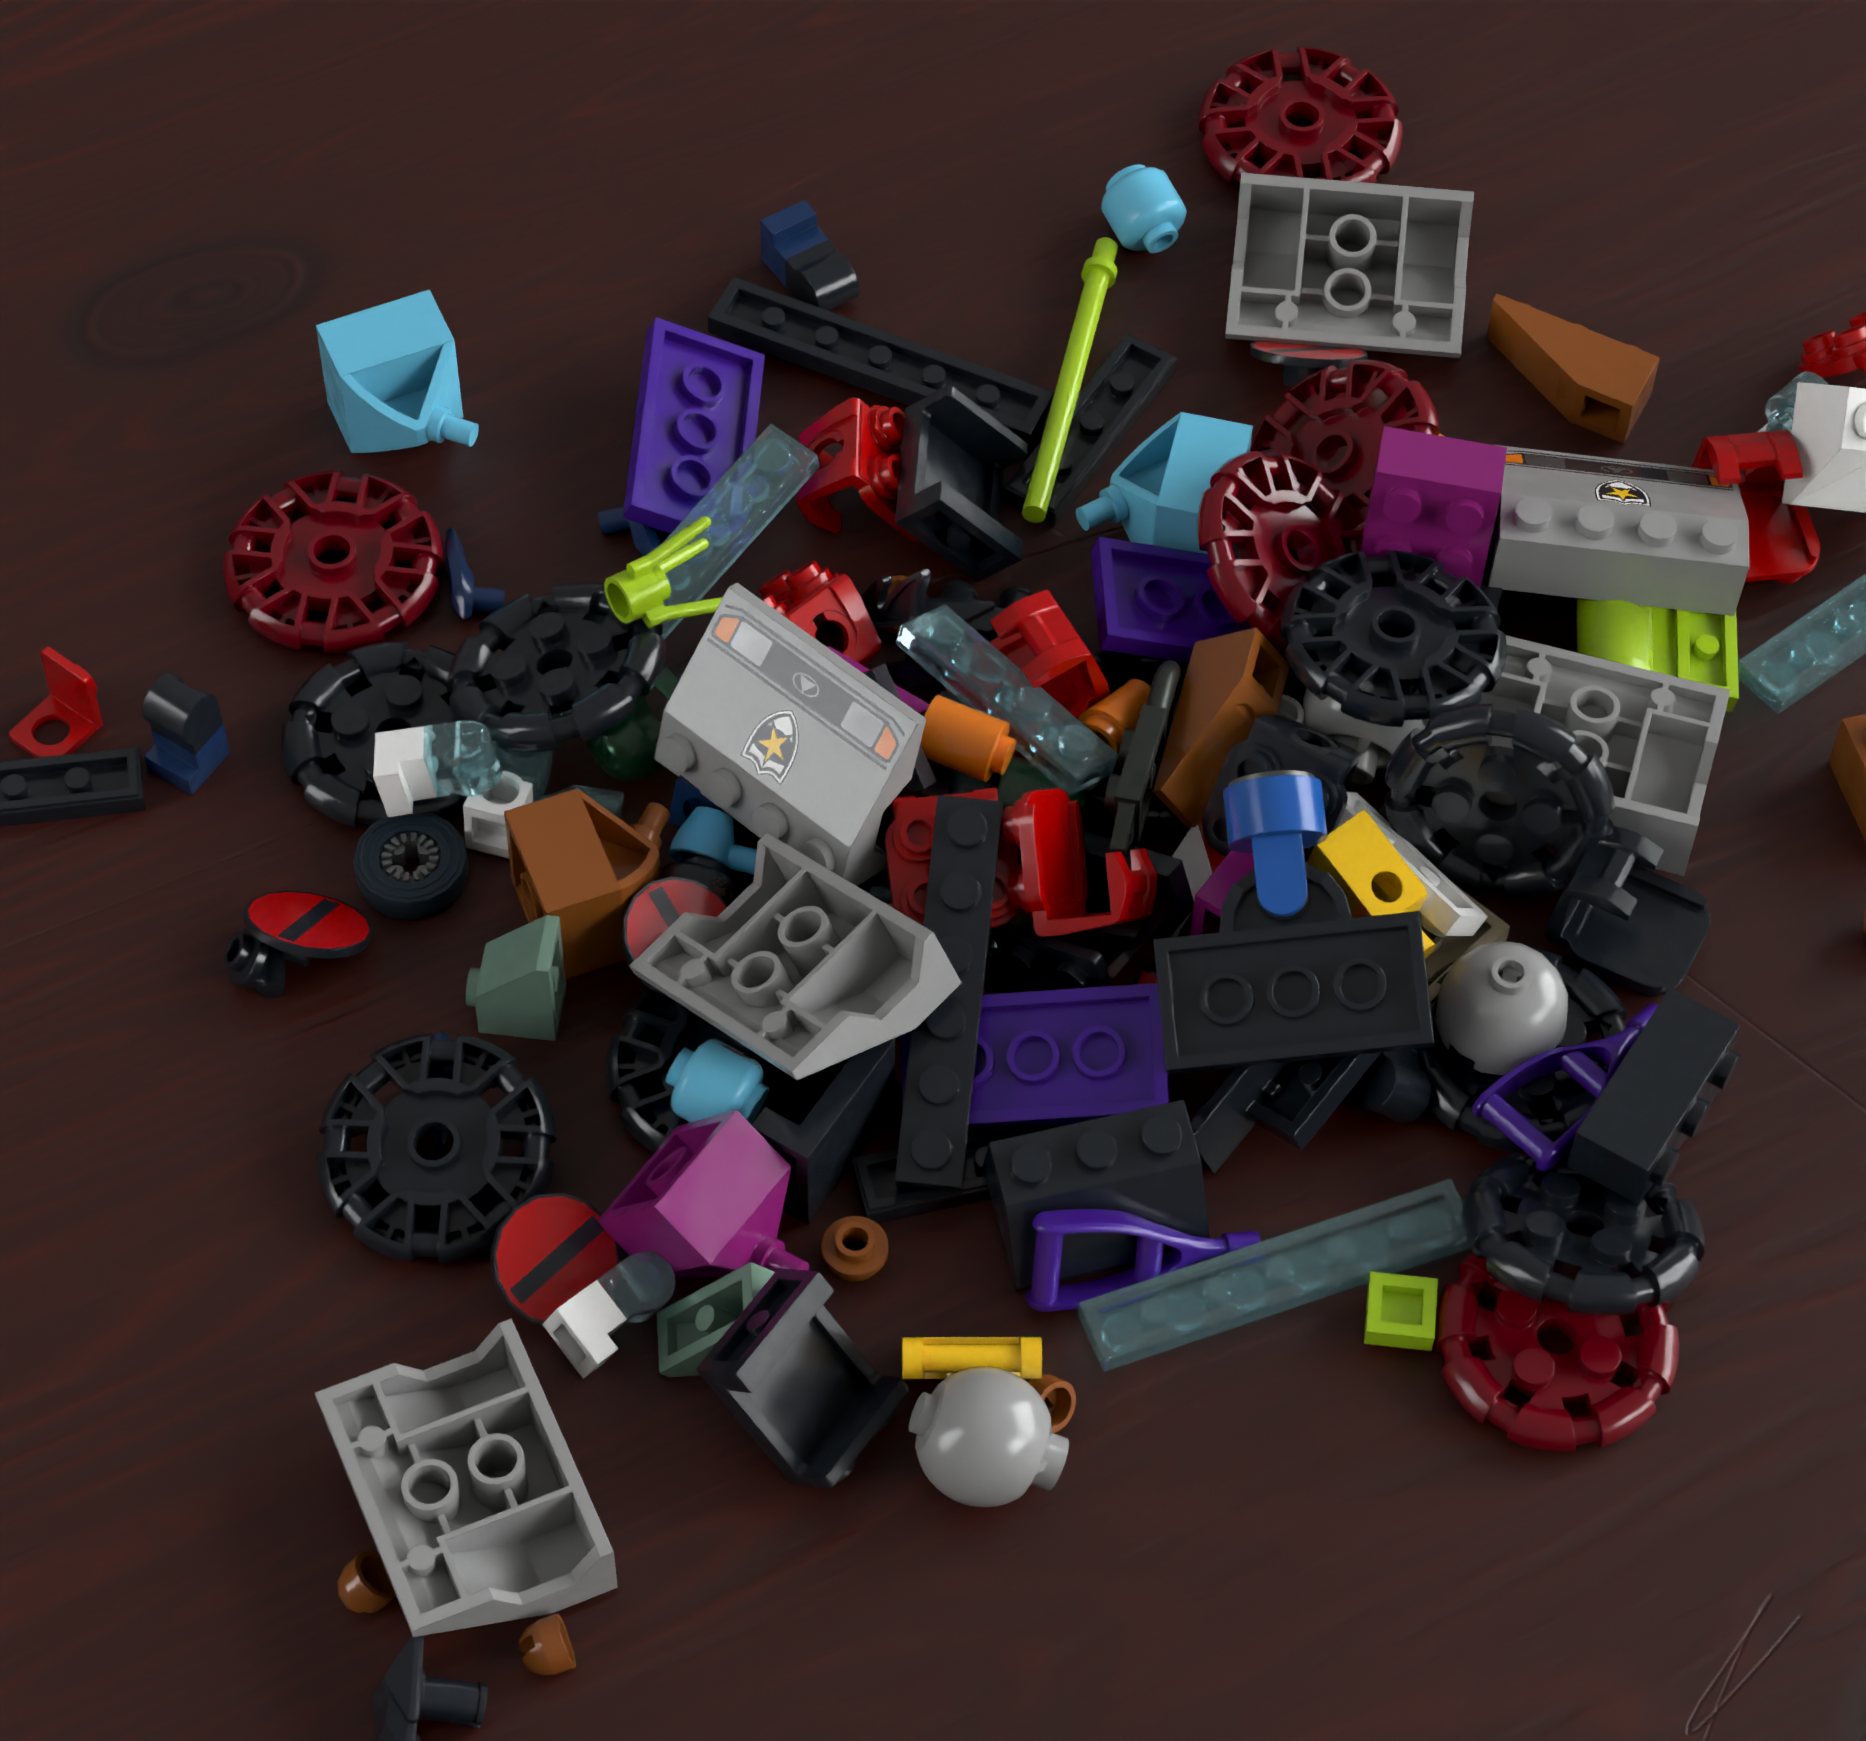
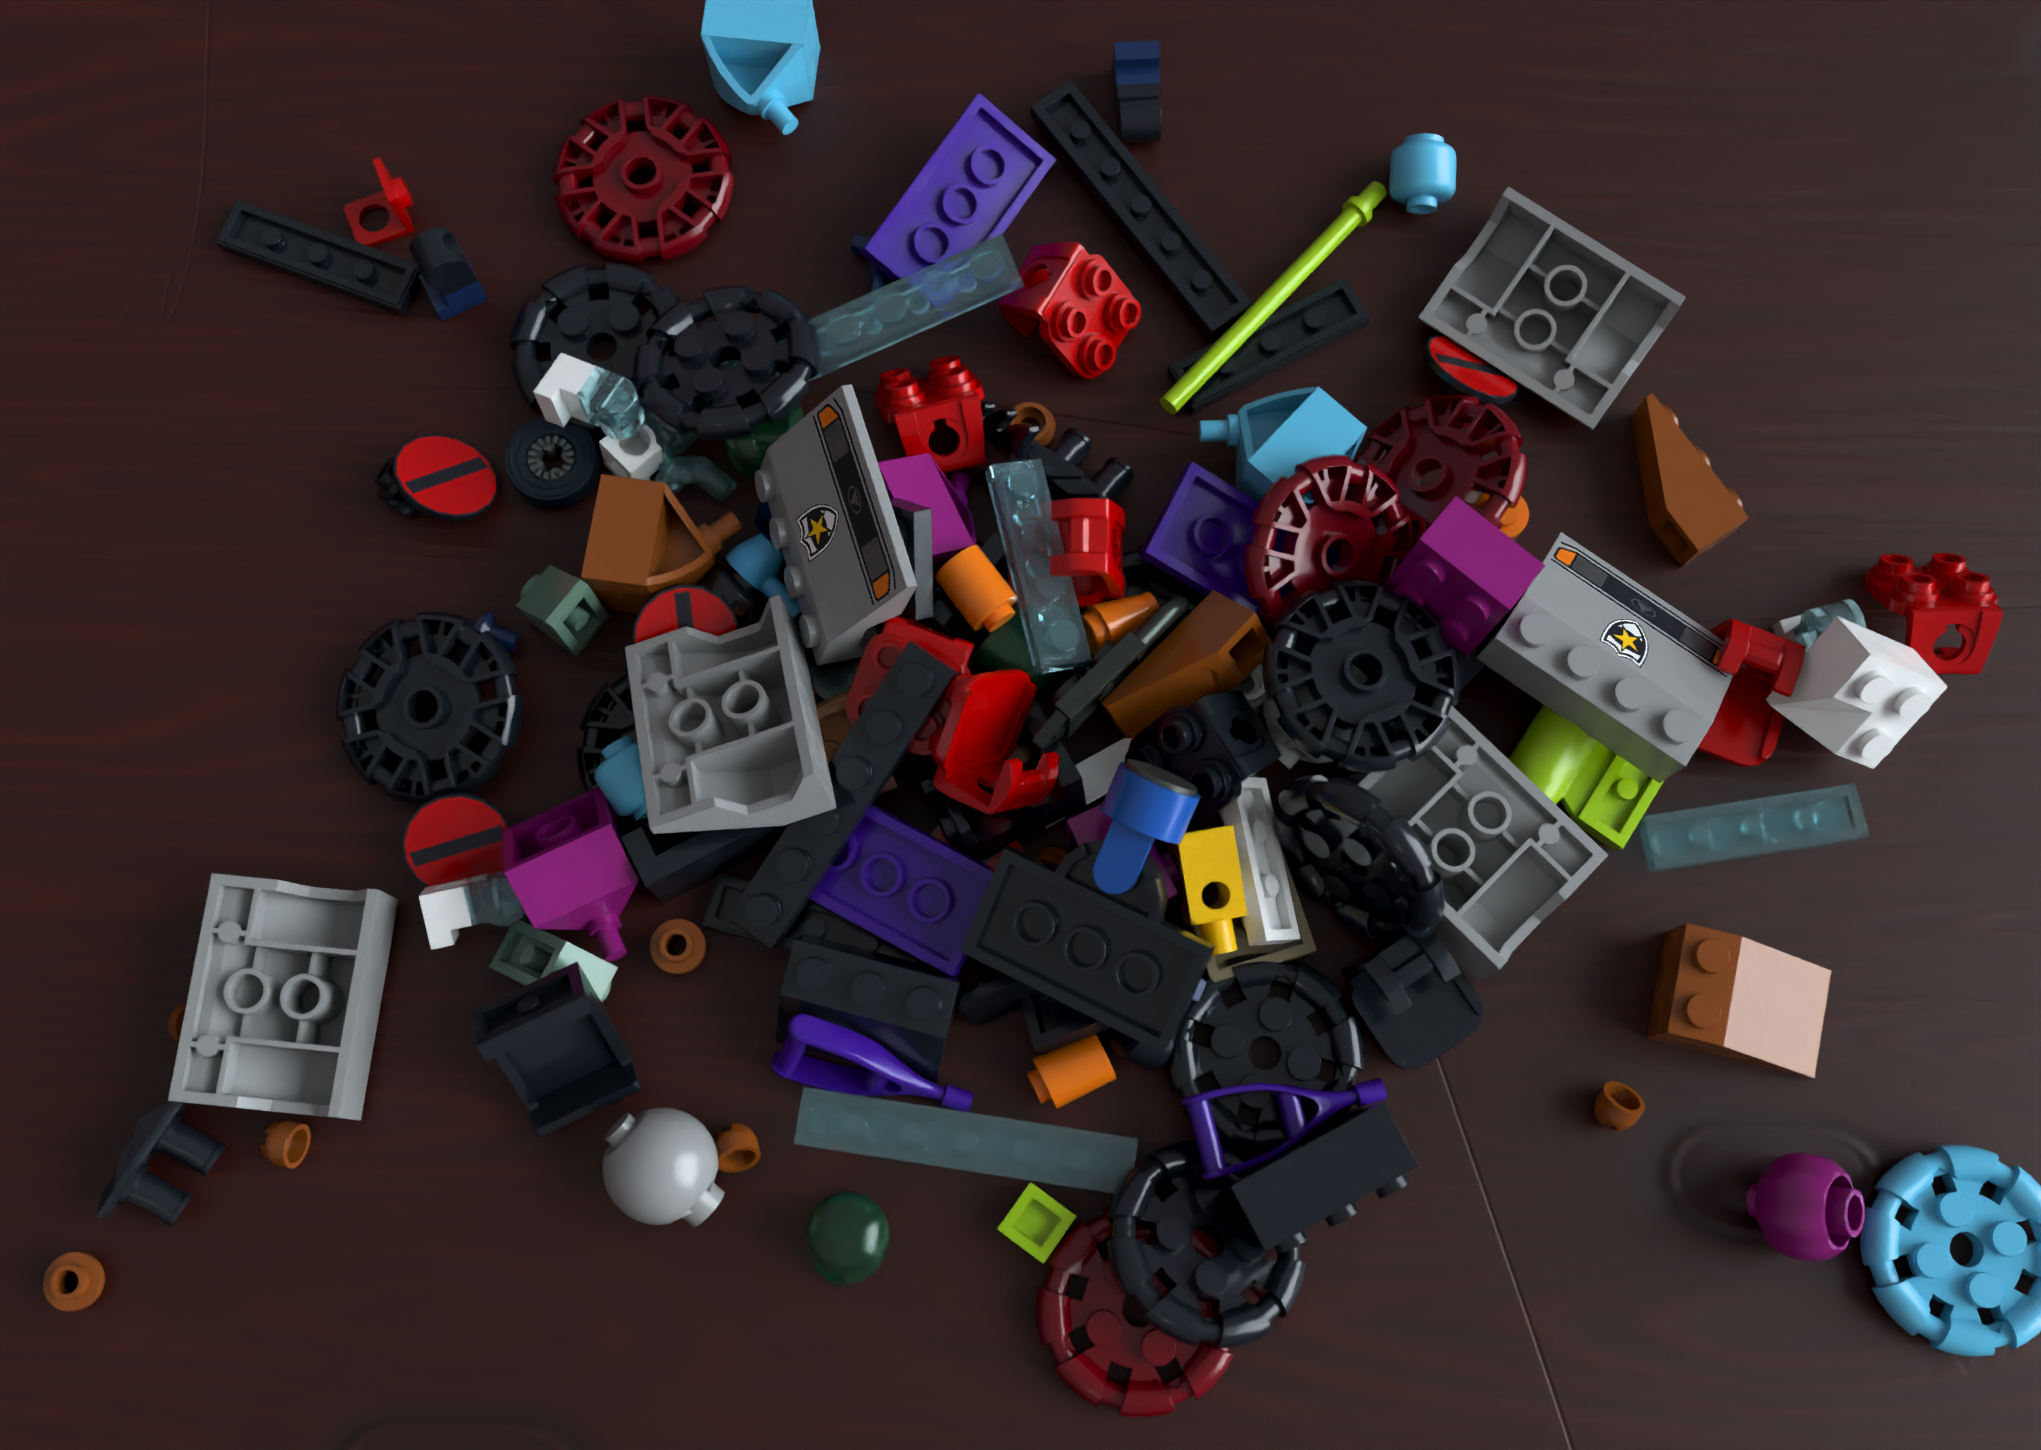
camera: 30 degrees right, 20 degrees up
dark blue bar [445,527,504,619] -> none
lime plant [604,516,723,628] -> none
black panel [895,386,1028,582] -> none
yellow plate [901,1337,1042,1379] -> none
dark red plate [1198,47,1403,185] -> none
light grey cylinder [1435,941,1568,1076] -> none
none -> clear green helmet [806,1190,890,1288]
none -> orange brick [1026,1034,1117,1109]

